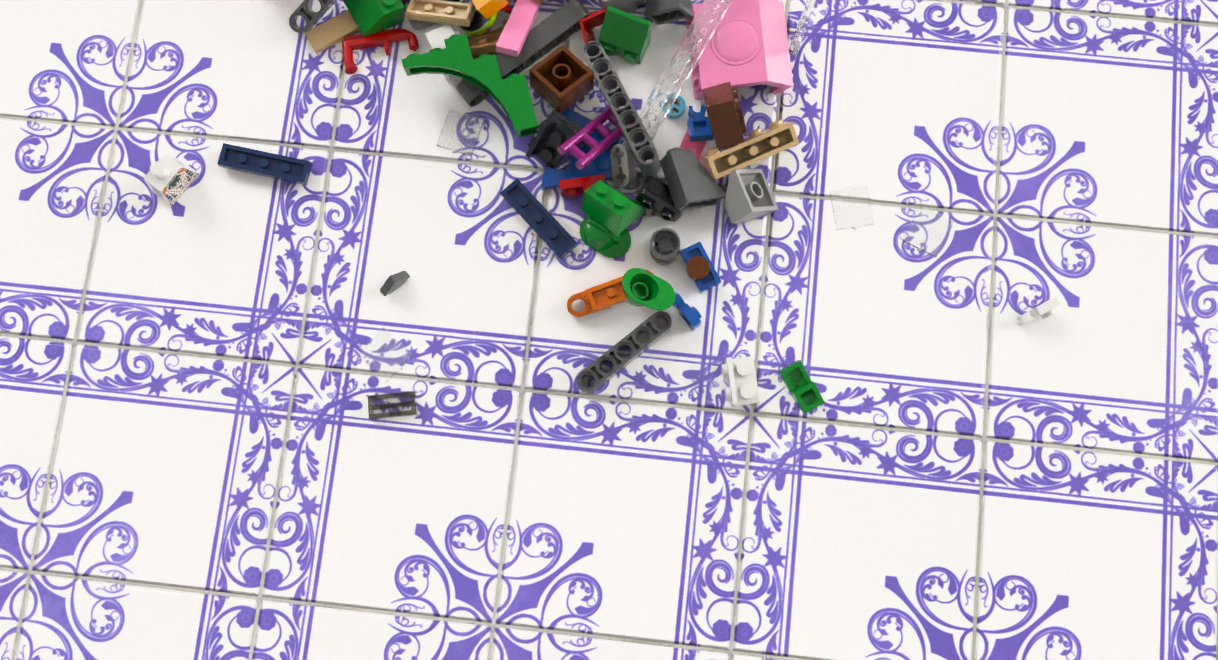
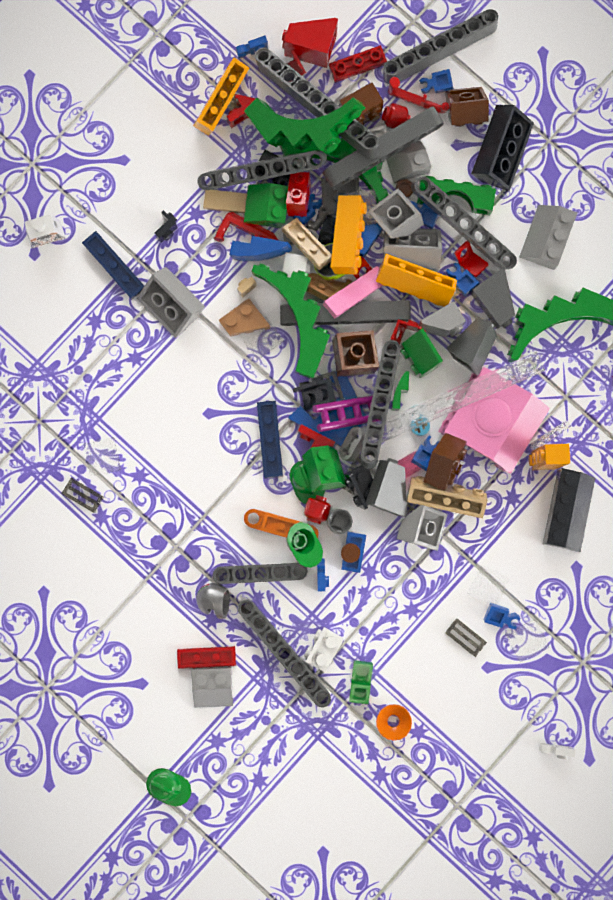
camera: 30 degrees right, 5 degrees up
dark grey tile [380,271,410,297] -> none
none -> light grey slope [136,267,205,338]
none -> green piece [146,768,192,807]
none -> black bracket [154,210,178,243]
none -> red tile [177,646,236,669]
none -> light grey slope [191,667,233,708]
none -> flat silver helmet [196,583,230,619]
none -> medium nougat wing [219,298,271,337]
none -> blue slope [229,236,292,261]
none -> tan plate [237,276,257,298]
none -> dark grey beam [238,599,331,708]
none -> red head [304,495,331,525]
none -> orange piece [376,704,412,741]
none -> green slope [391,371,410,411]
none -> clear smoke tile [444,618,487,658]
none -> blue plate [483,602,521,629]
none -> light orange brick [528,444,570,471]
none -> black slope [542,468,596,553]

